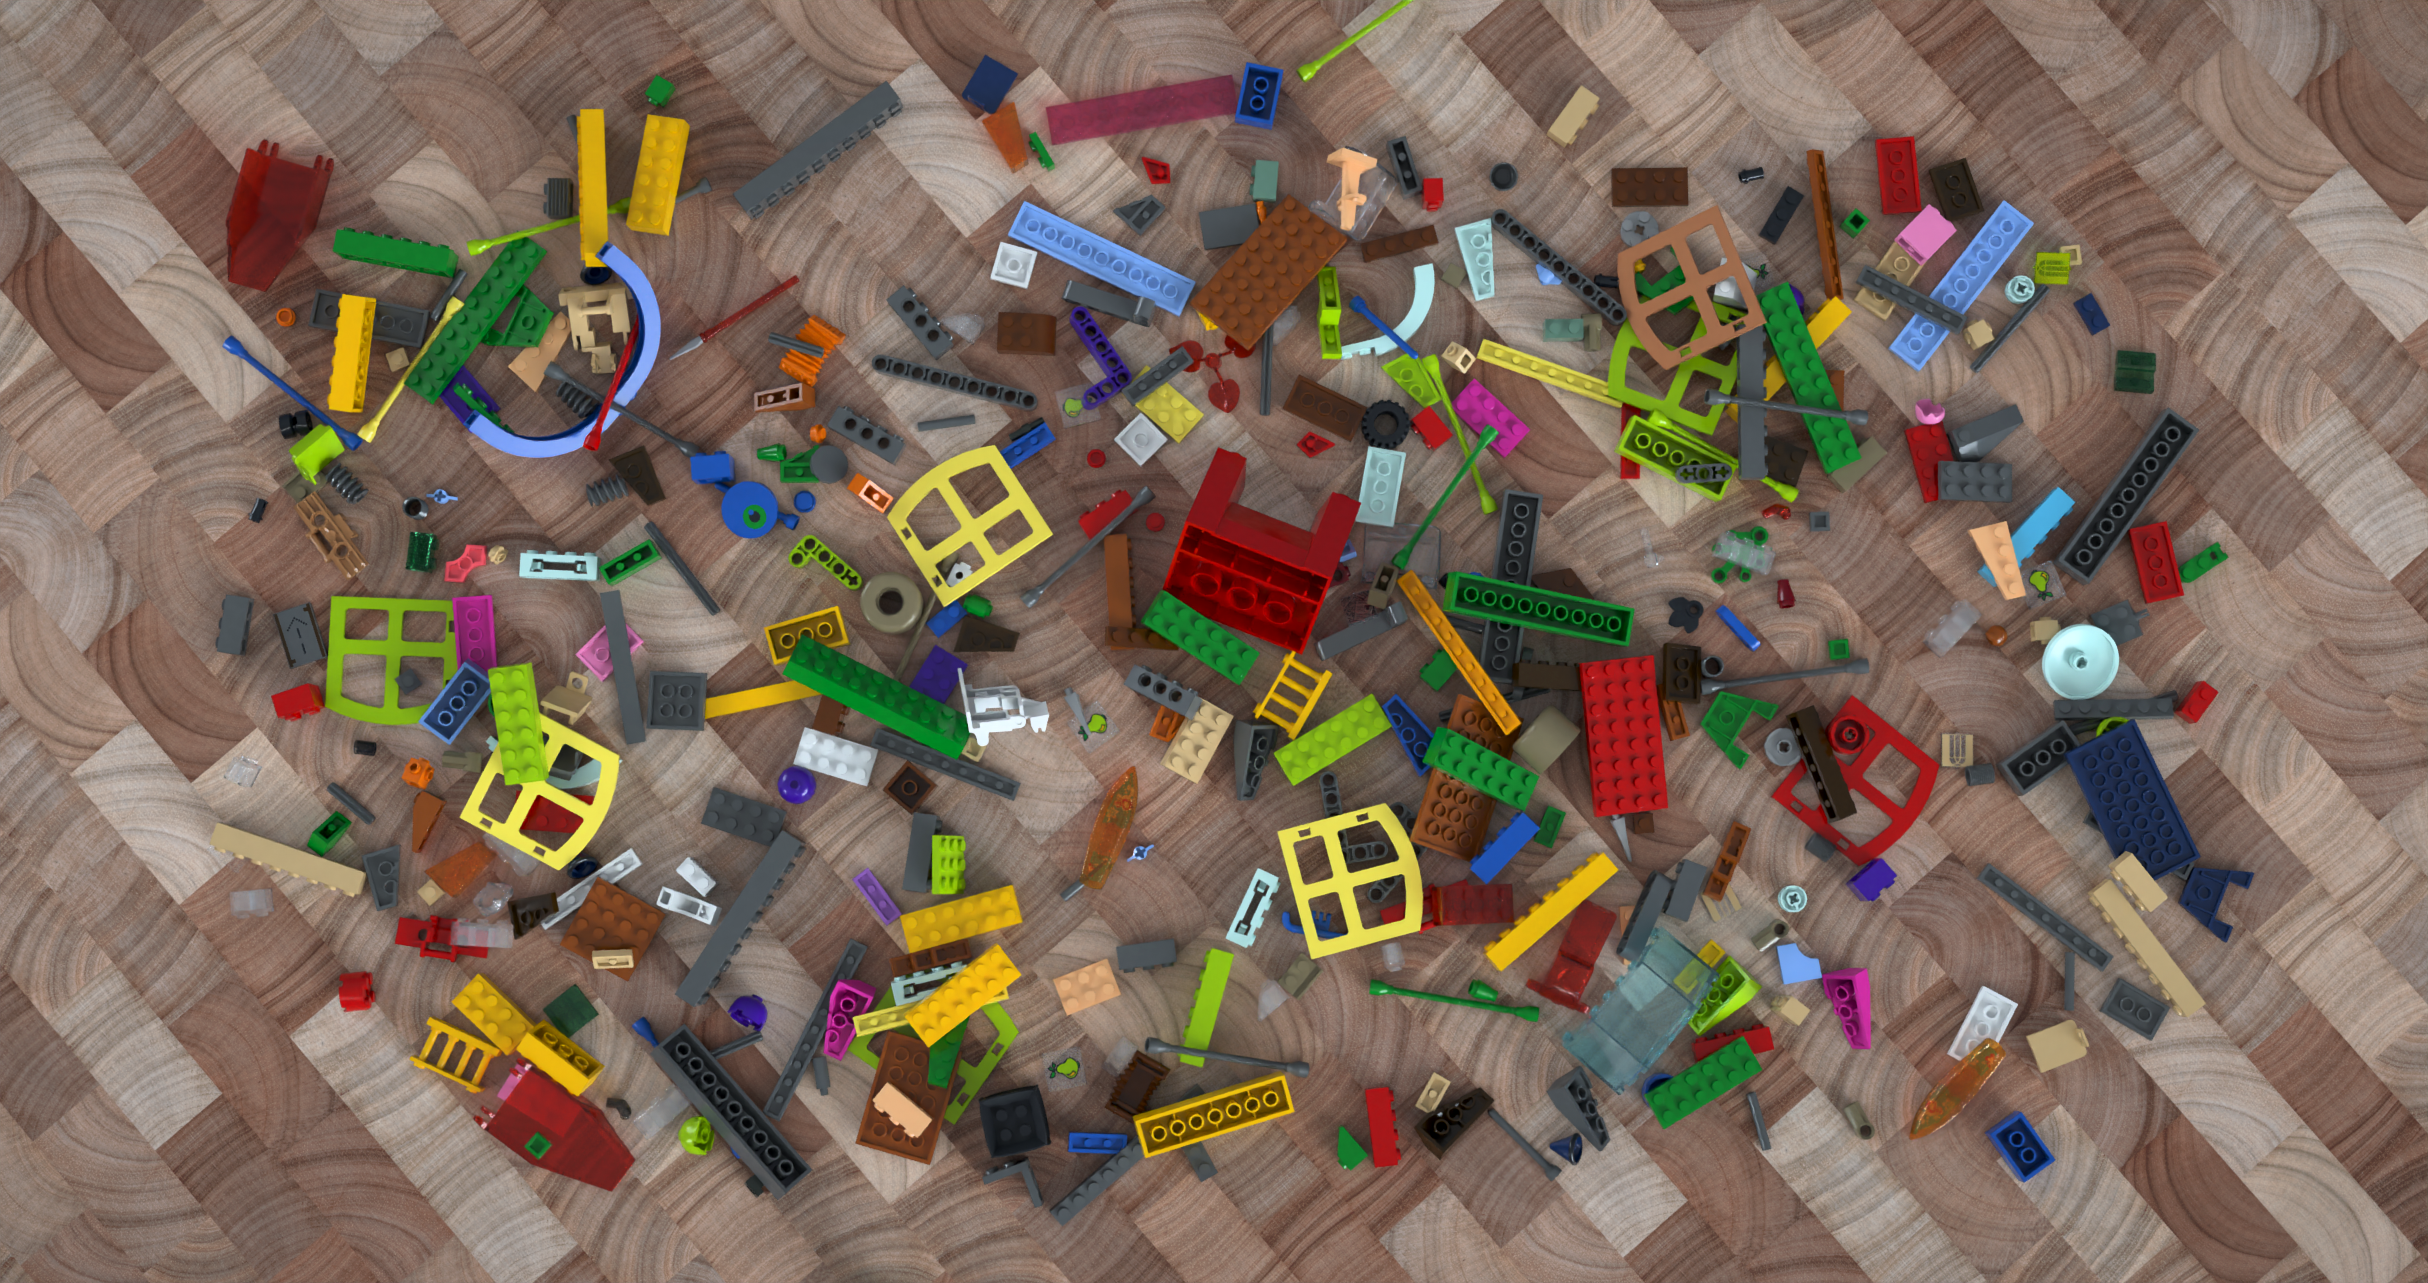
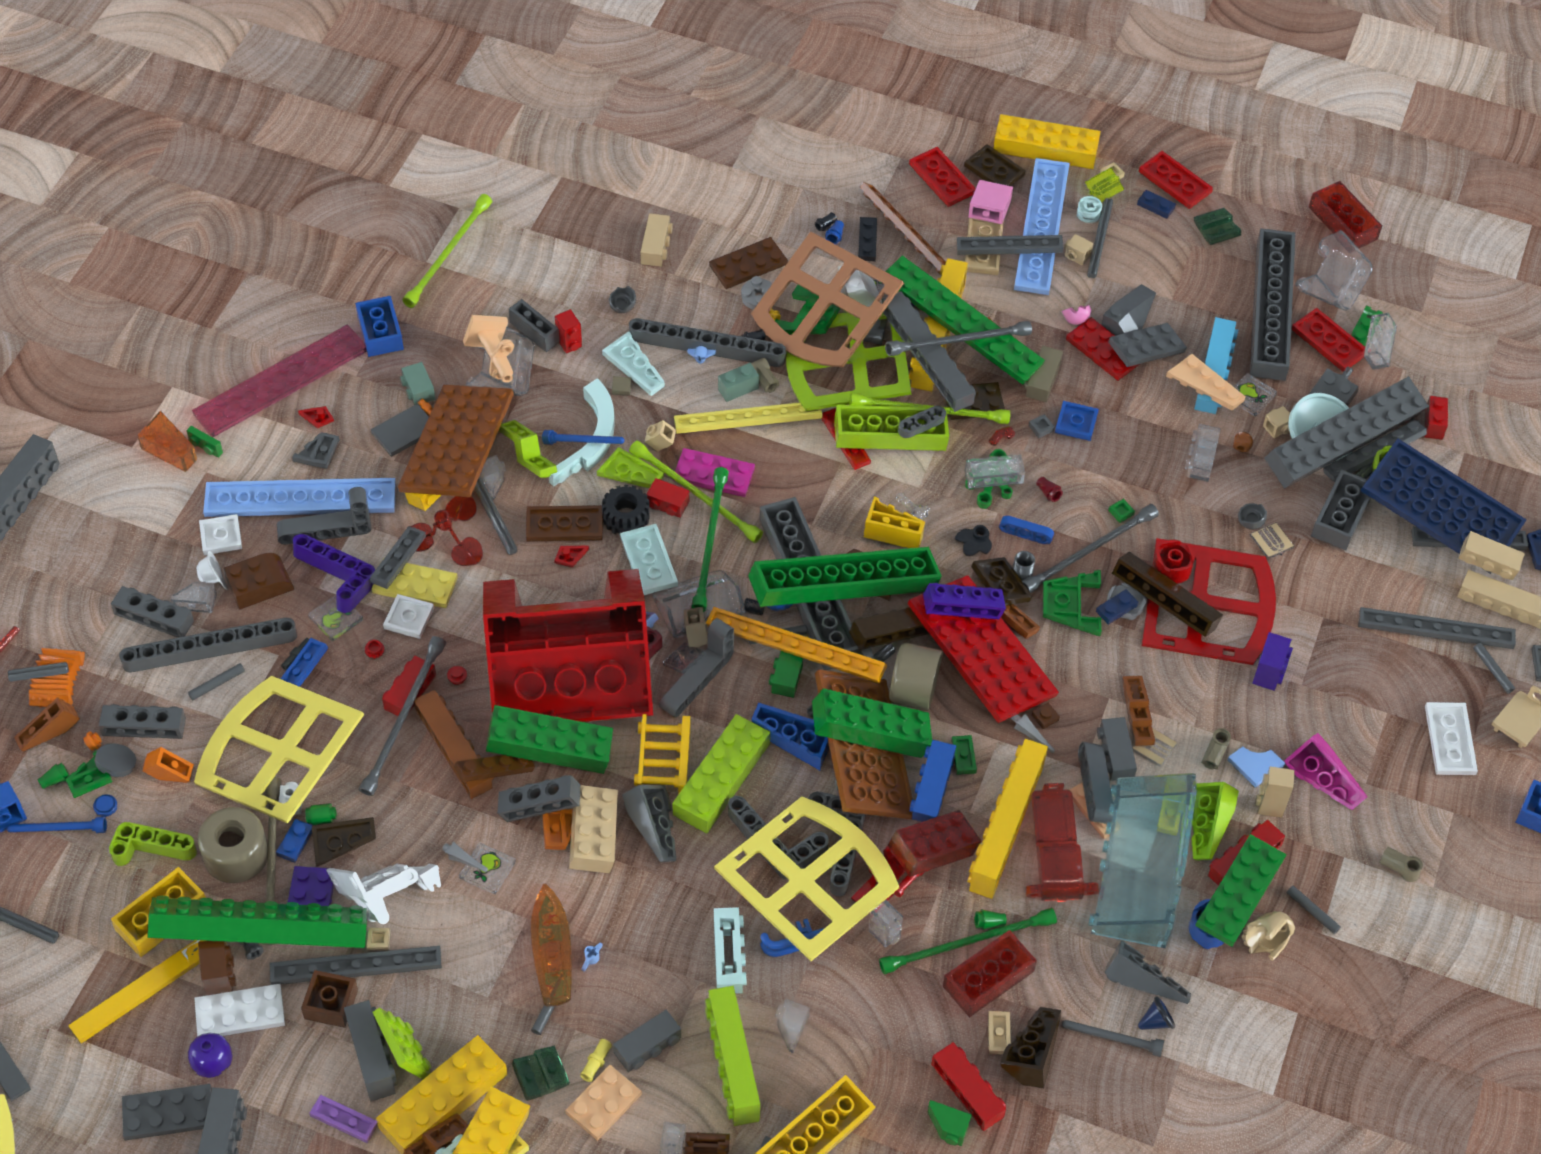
camera: 25 degrees left, 30 degrees down
dark grey plate [646,671,707,731] -> none
blue tile [721,481,778,539] -> none
dark blue piece [962,55,1018,115] -> none
dark grey hose [1145,1037,1309,1078] -> none
dark tan plate [1277,953,1323,1000] -> none
reddish brown plate [1360,225,1439,263] -> none
light aqua wheel [1778,885,1807,912] -> none
dark grey piece [1805,832,1837,862] -> none
green brick [1839,208,1870,239] -> none
clear orange piece [1909,1038,2006,1140] -> none
dark grey piece [1965,763,1995,786] -> none
none -> white piece [196,551,228,590]
none -> clear green slope [511,1045,570,1101]
none -> light yellow pin [580,1039,612,1082]
none -> blue cone [825,220,844,244]
none -> yellow wedge [863,496,925,548]
none -> dark purple brick [923,583,1006,619]
none -> clear red brick [943,930,1037,1018]
none -> yellow brick [994,114,1101,169]
none -> blue plate [1055,401,1099,441]
none -> dark blue plate [1096,589,1139,625]
none -> red plate [1138,151,1213,209]
none -> dark grey hair [1238,503,1267,530]
none -> tan hair [1242,911,1295,961]
none -> dark grey brick [1264,376,1429,489]
none -> clear windscreen [1295,230,1372,311]
none -> clear red brick [1309,181,1383,252]
none -> clear brick [1364,313,1397,370]

